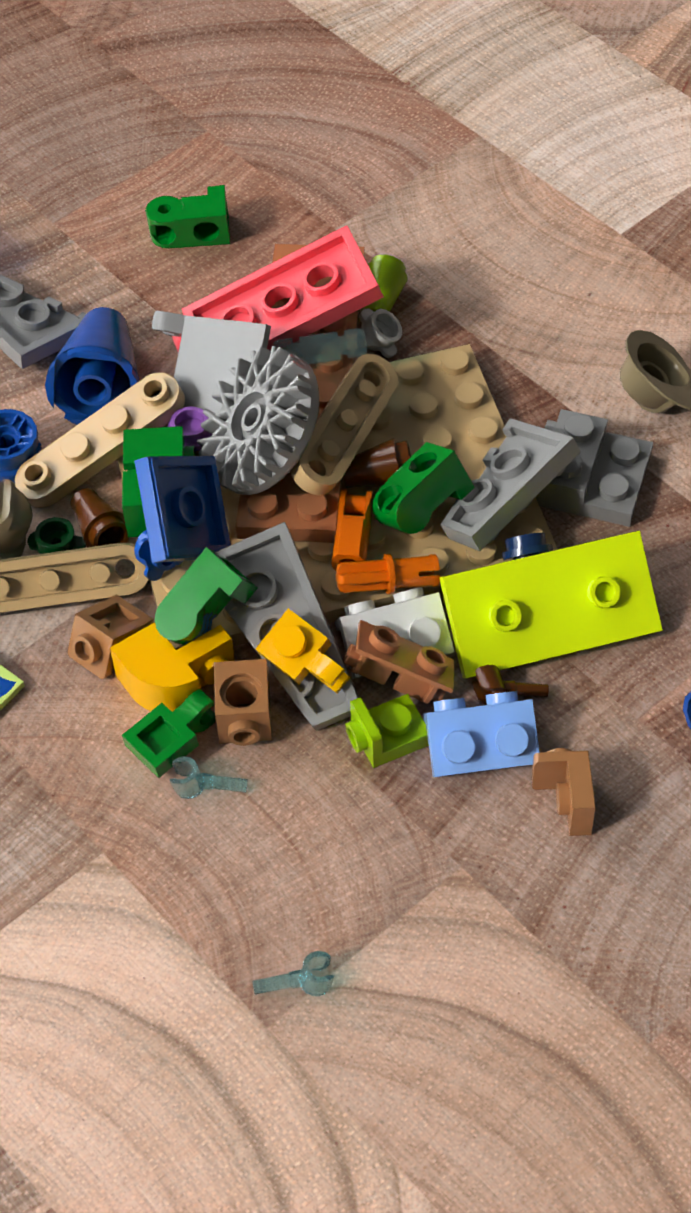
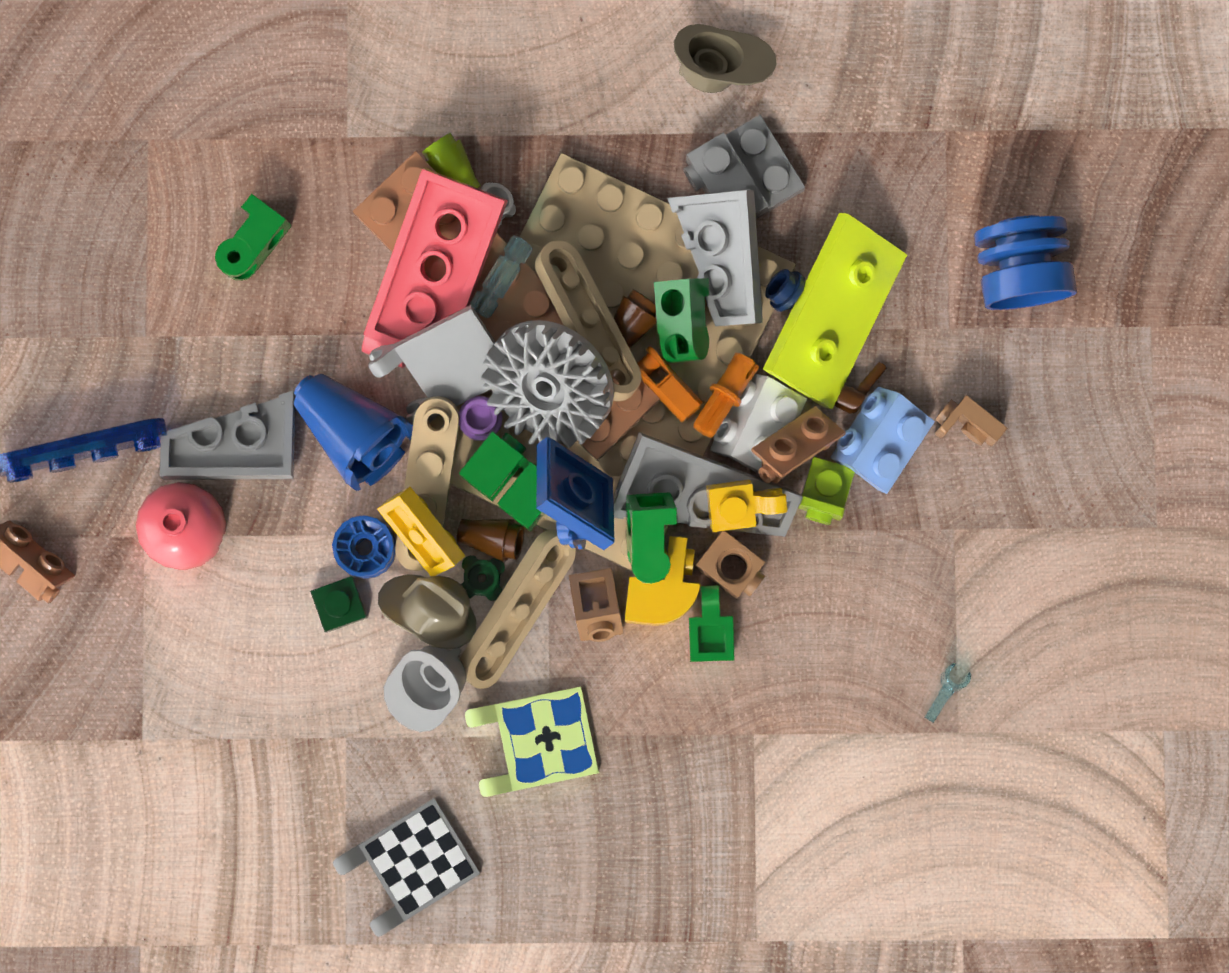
camera: 45 degrees left, 30 degrees up
clear light blue hand [169,756,248,799] -> none
none -> yellow plate [377,486,466,577]

